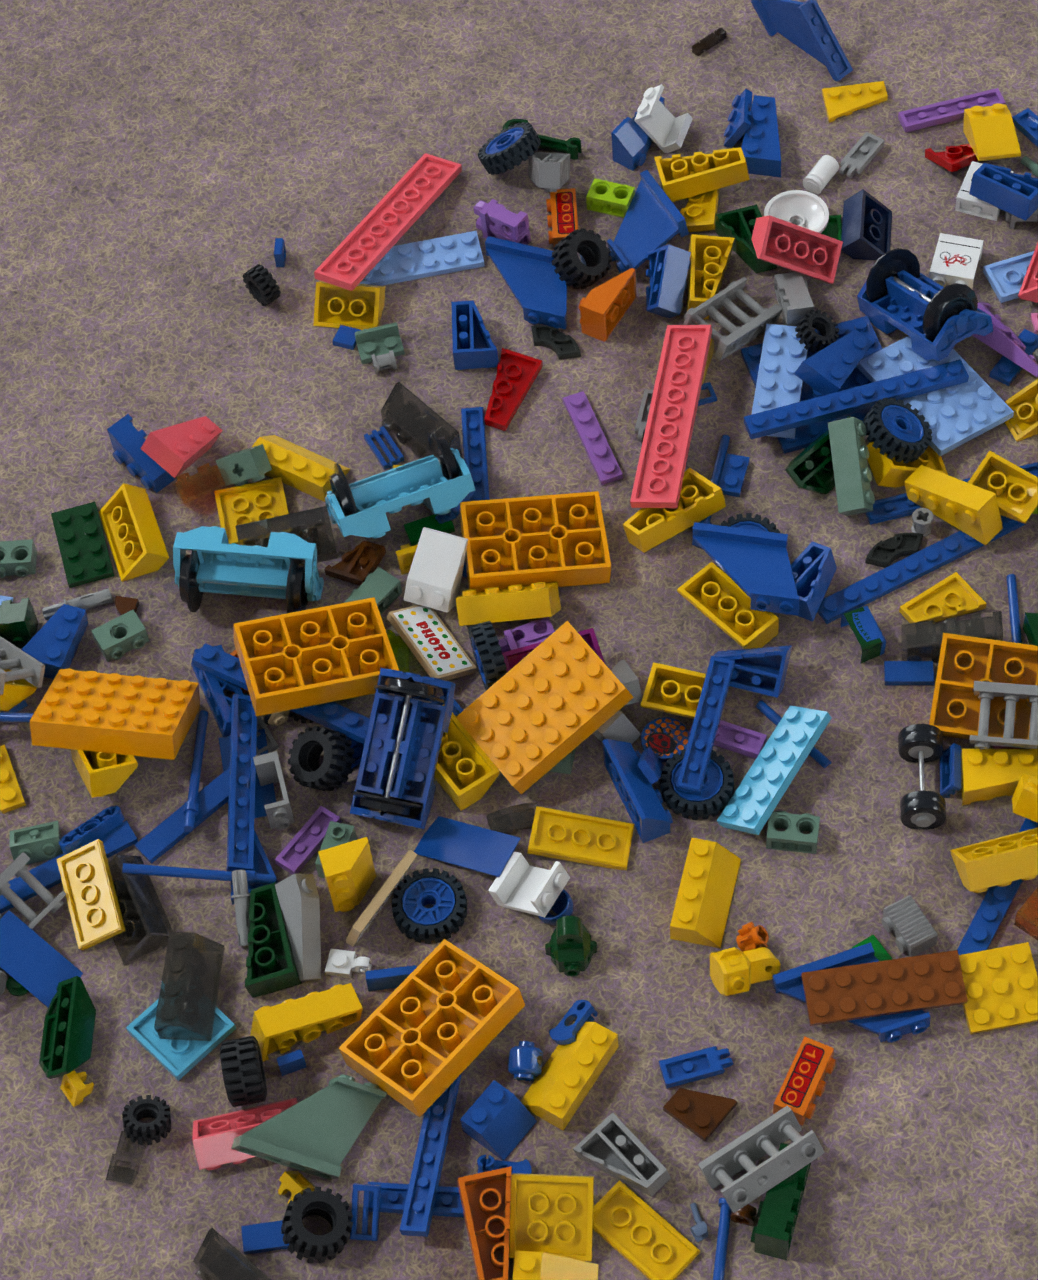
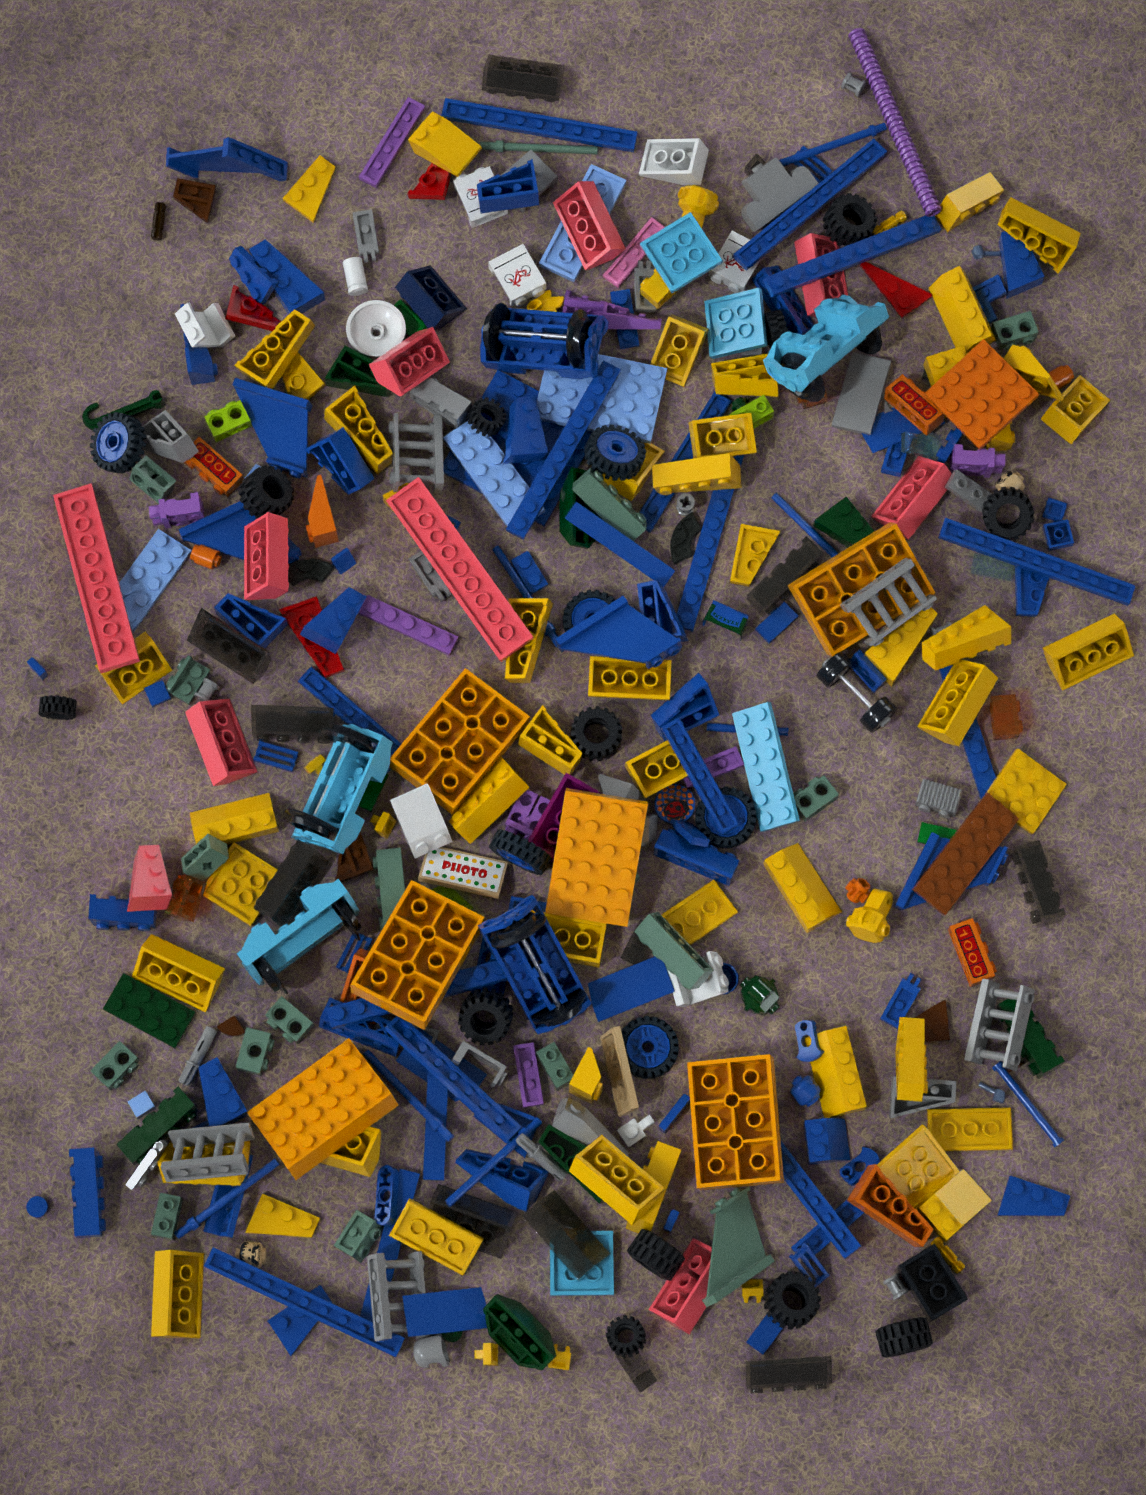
camera: 50 degrees left, 20 degrees up
none -> sand green brick [129,456,176,504]
none -> reddish brown wing [173,178,216,223]
none -> coral slope [185,698,257,786]
none -> clear smoke slope [187,608,272,684]
none -> orange brick [190,544,222,570]
none -> red wing [225,285,281,331]
none -> coral slope [244,512,289,600]
none -> sand green brick [265,996,314,1044]
none -> blue wedge [300,587,367,654]
none -> blue slope [331,548,356,575]
none -> blue wedge [455,1149,549,1211]
none -> yellow tile [474,1343,498,1366]
none -> yellow wedge [518,705,582,775]
none -> blue tile [565,501,675,586]
none -> yellow slope [569,1135,665,1225]
none -> black tyre [571,706,622,762]
none -> sand green brick [634,912,714,990]
none -> yellow wedge [895,1017,928,1102]
none -> clear smoke wedge [1012,840,1066,928]

